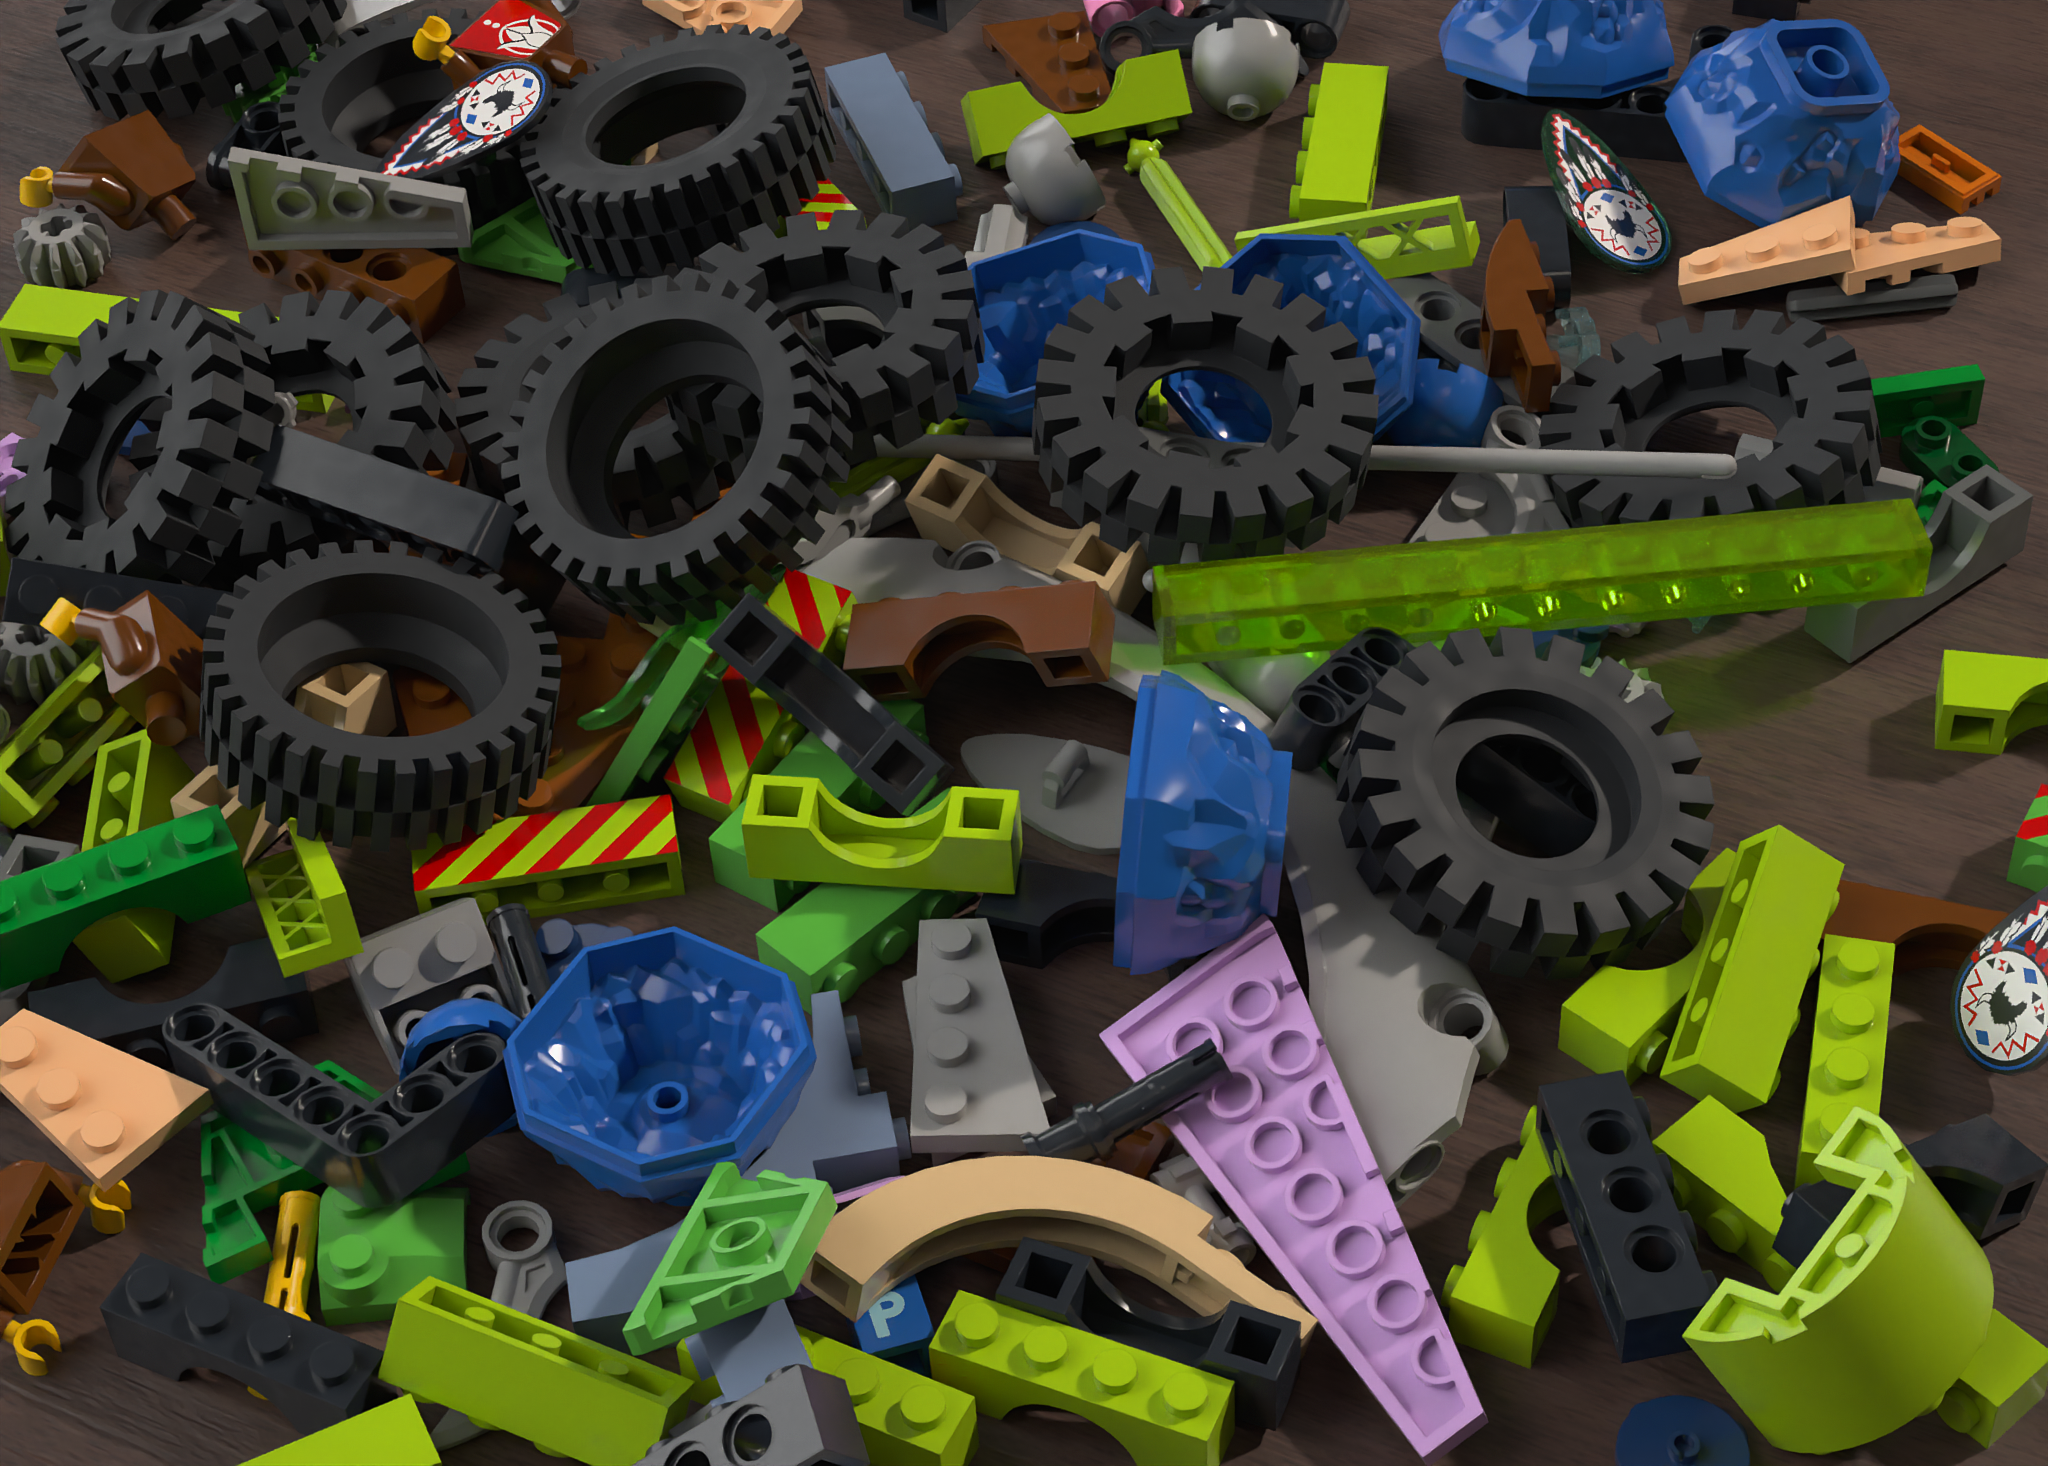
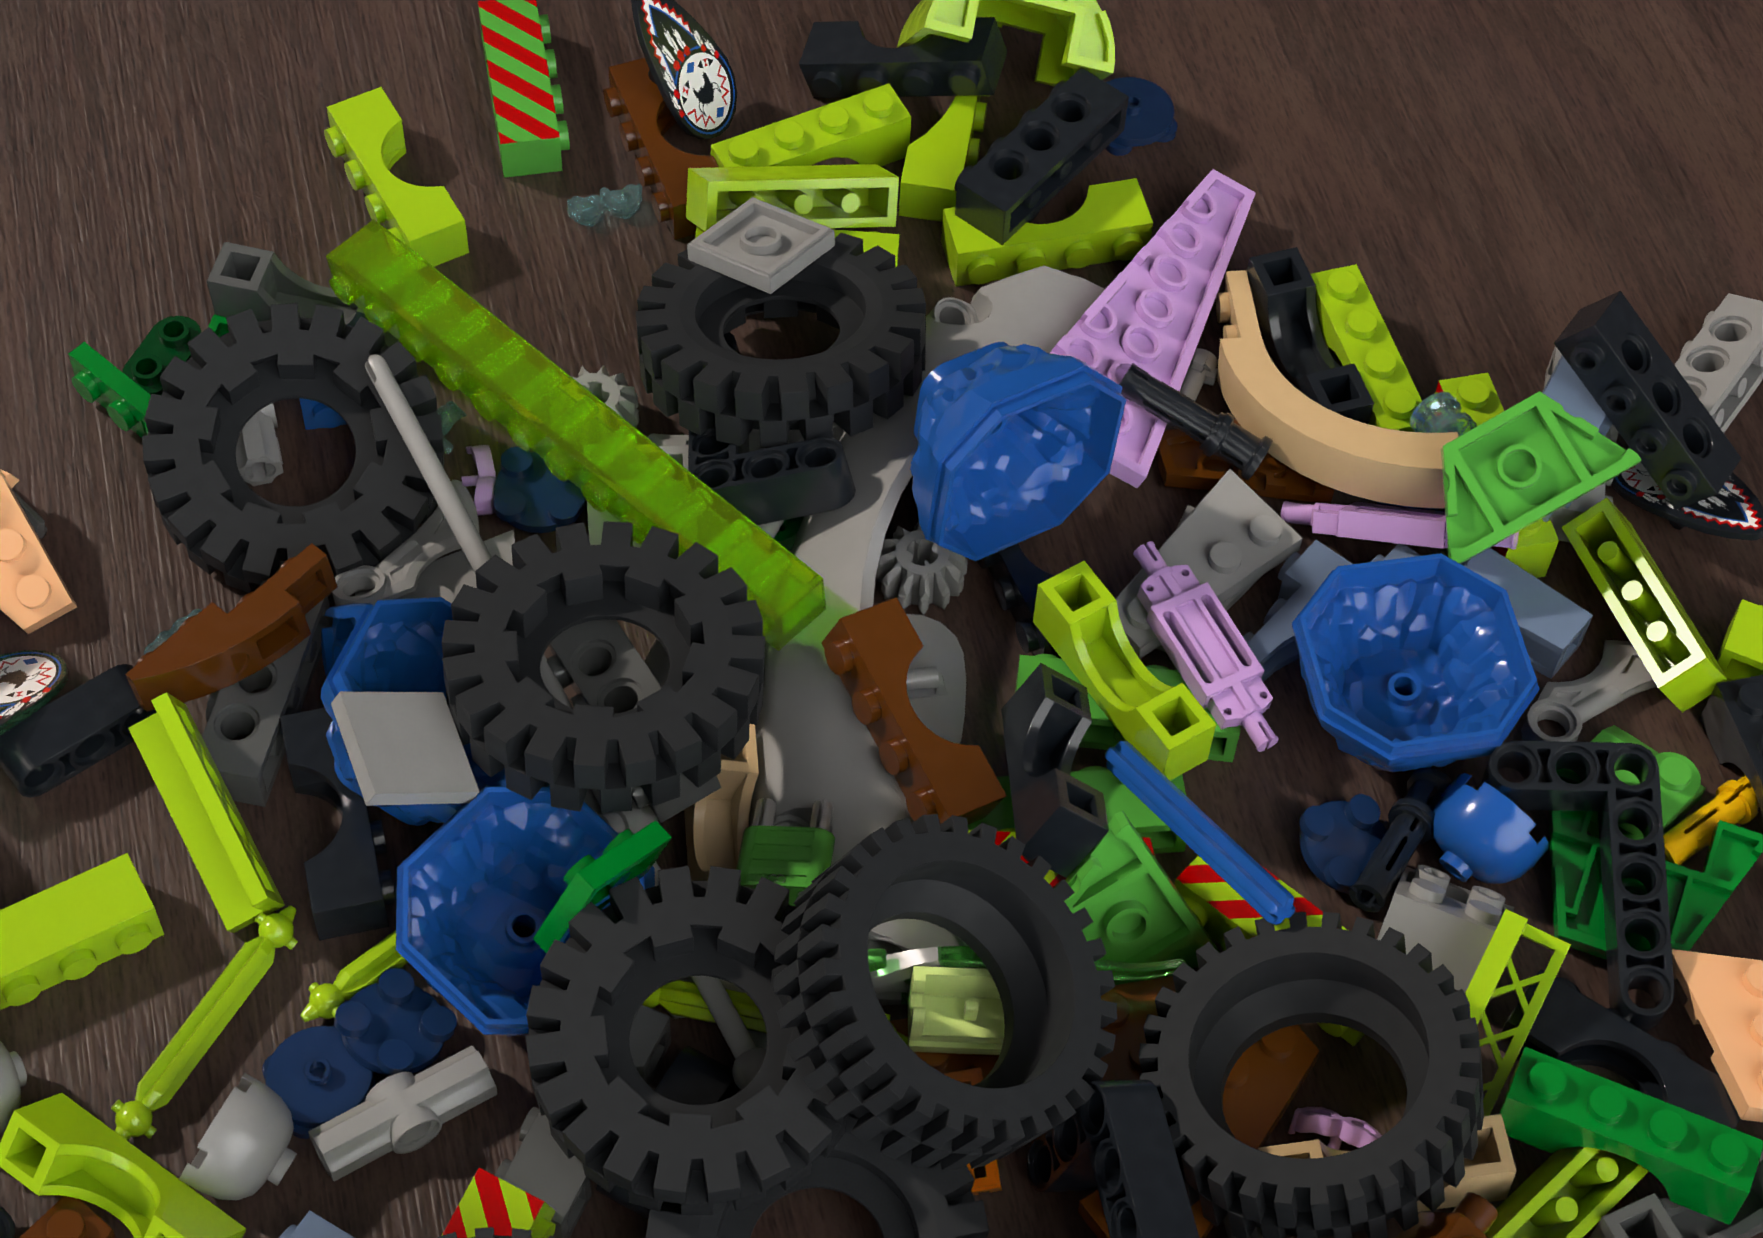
camera: 135 degrees left, 10 degrees up
none -> light grey tile [331,691,480,806]
none -> green wing [533,820,672,954]
none -> clear light blue piece [567,184,643,227]
none -> light grey tile [687,197,835,294]
none -> bright green piece [736,798,835,906]
none -> blue axle [1105,741,1296,925]
none -> lavender piece [1133,541,1279,752]
none -> clear light blue wheel [1410,392,1477,436]

